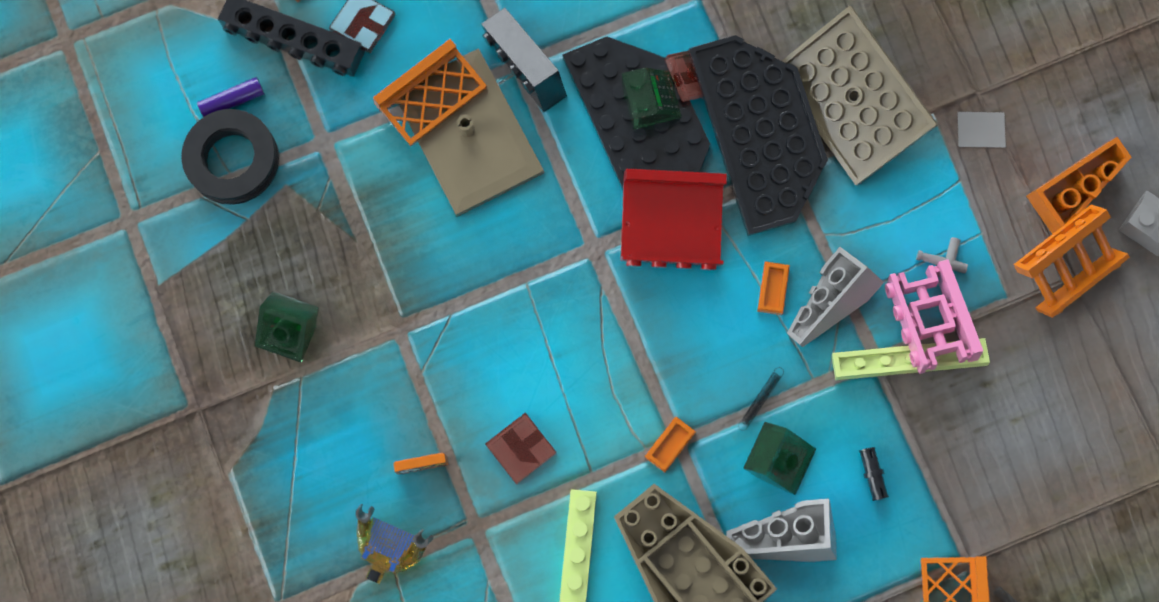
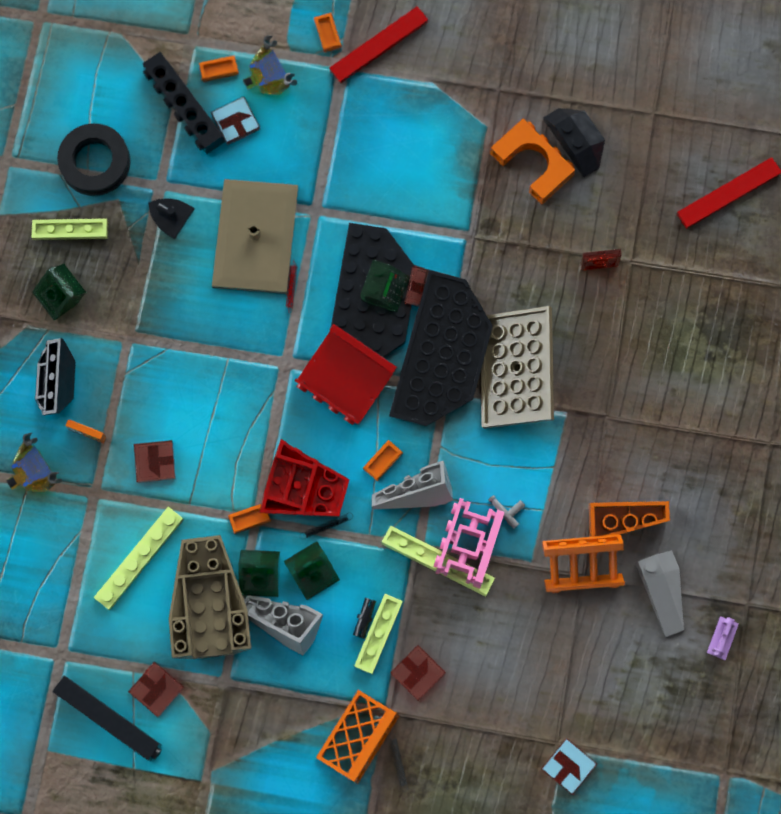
camera: 30 degrees right, 0 degrees up
dark purple piece [197,77,265,117] -> none
orange fence [373,39,487,147] -> none
wedge [482,8,567,113] -> none
light grey sticker [958,112,1006,148] -> none
none -> yellowish green plate [32,219,108,240]
none -> black wedge [35,338,76,416]
none -> black shield [148,198,195,239]
none -> clear green slope [239,550,280,597]
none -> red wedge [259,439,350,517]
none -> red piece [286,260,297,313]
none -> yellowish green plate [354,594,403,675]
none -> clear red tile [390,645,446,701]

